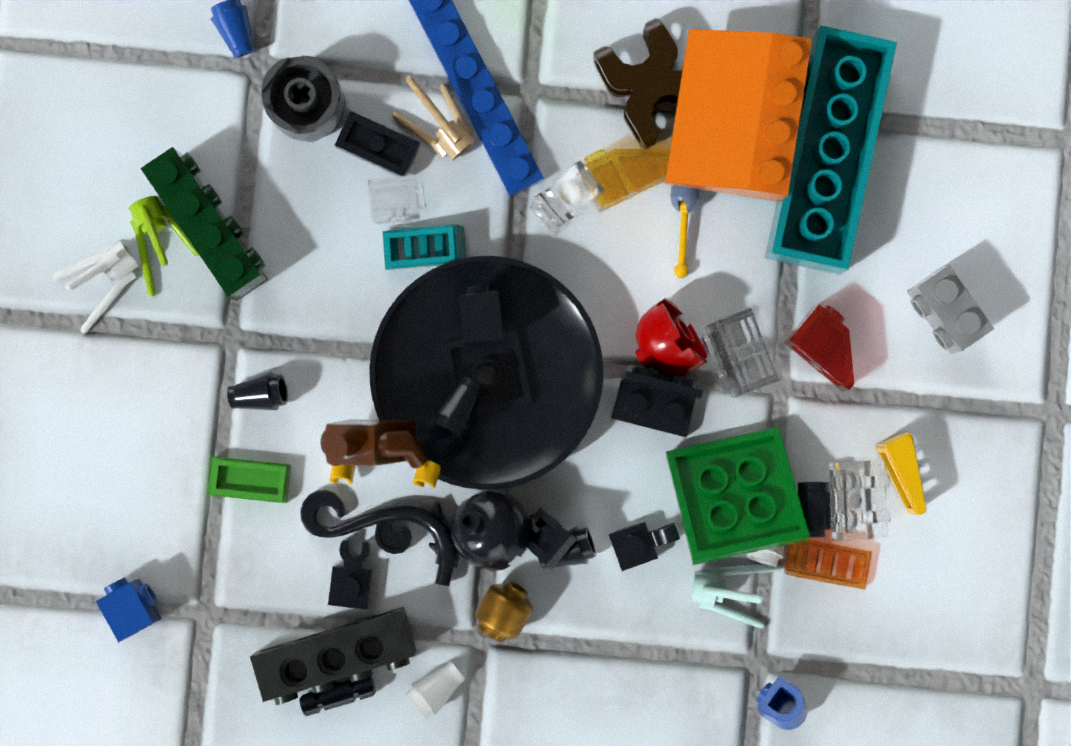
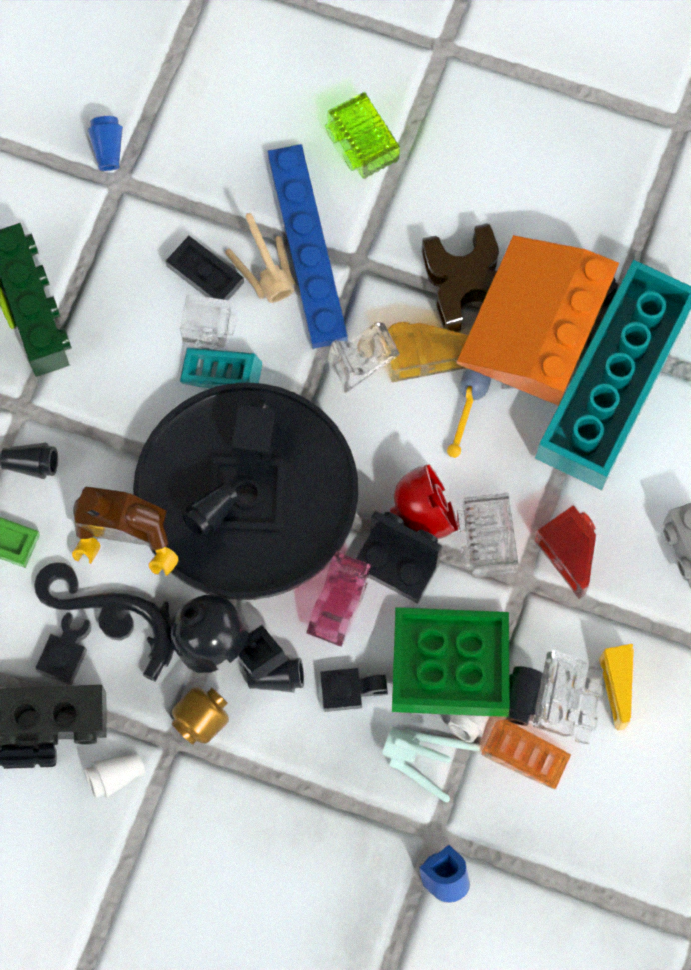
camera: 20 degrees right, 15 degrees down
dark grey brick [261,55,345,142] -> none
none -> clear pink brick [306,552,371,647]

